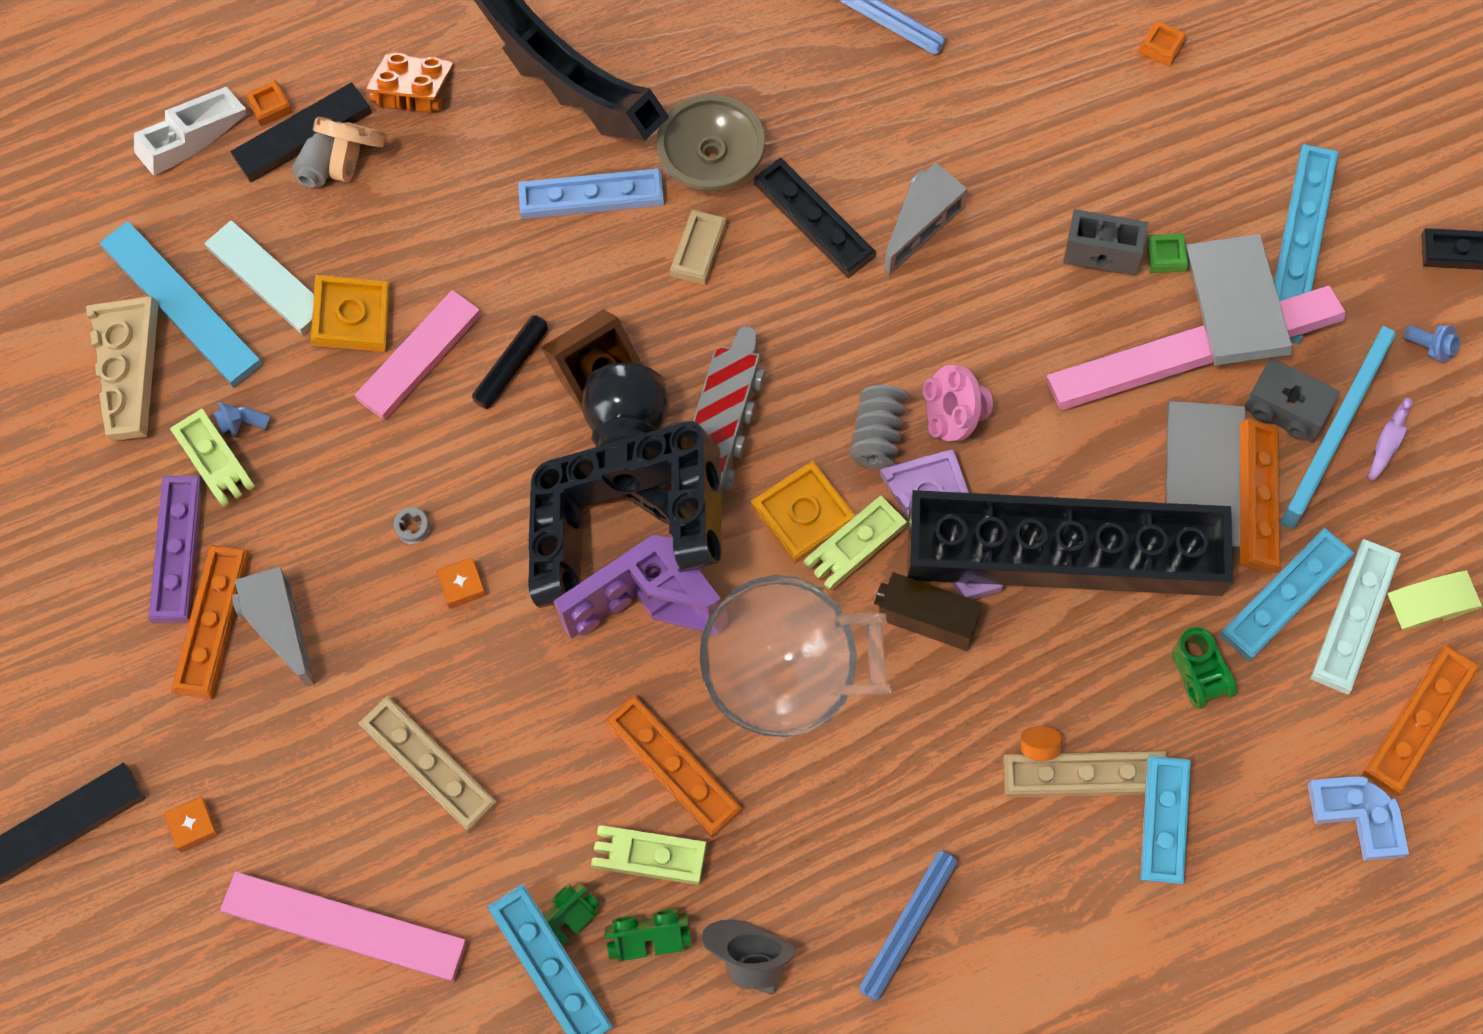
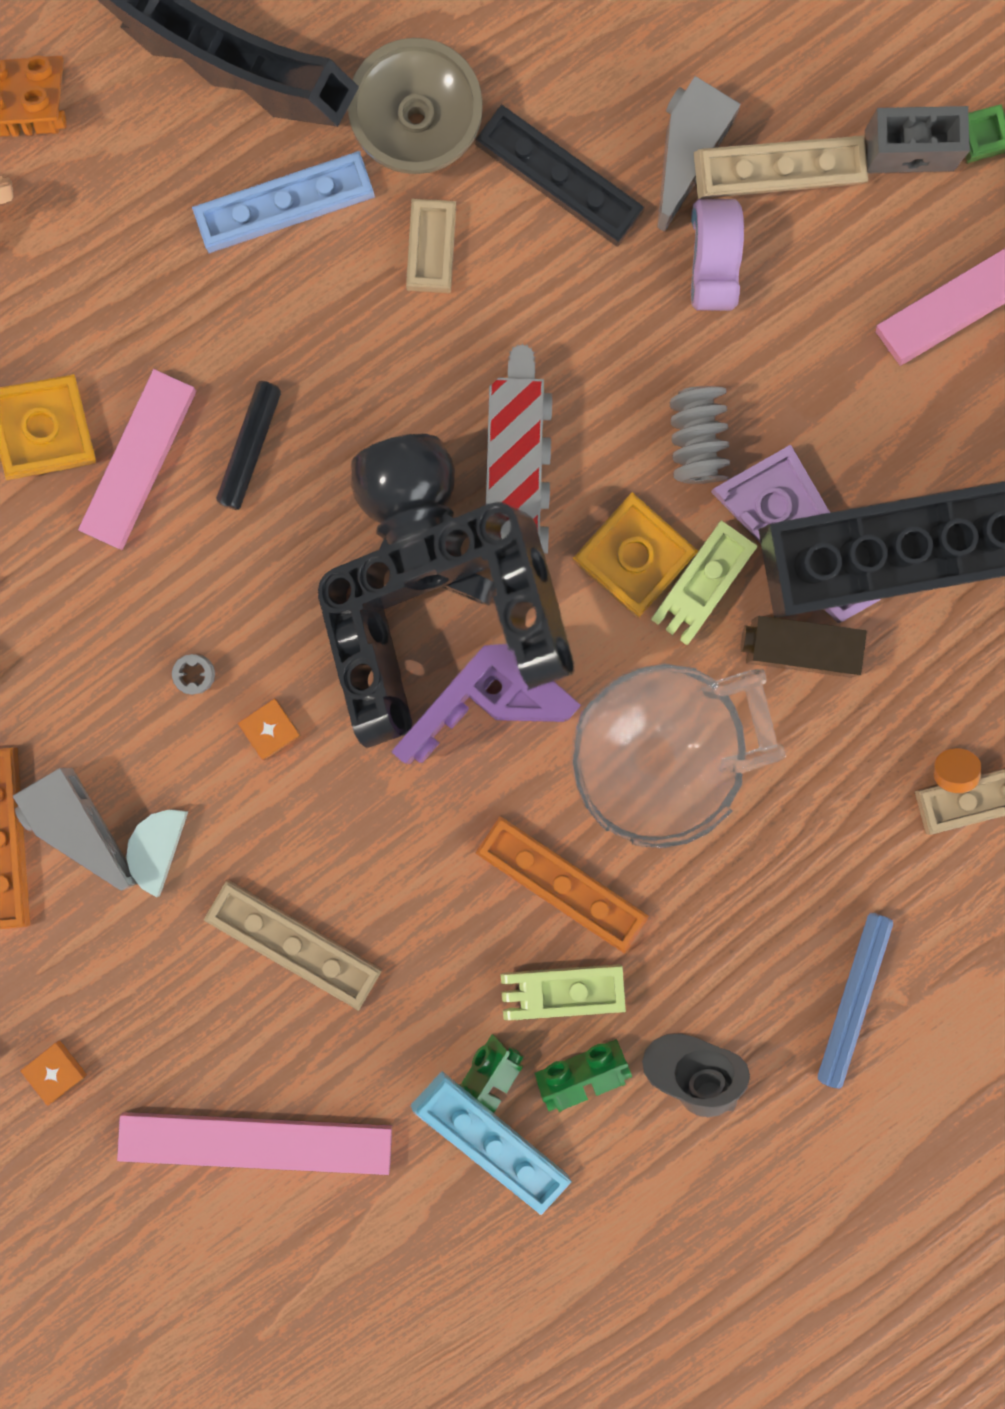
camera: 20 degrees left, 20 degrees up
reddish brown slope [541,309,643,411] -> none
bright pink plate [922,365,993,441] -> none
none -> light aqua tile [126,809,189,897]
none -> lavender animal [691,199,744,311]
none -> tan tile [693,135,868,199]

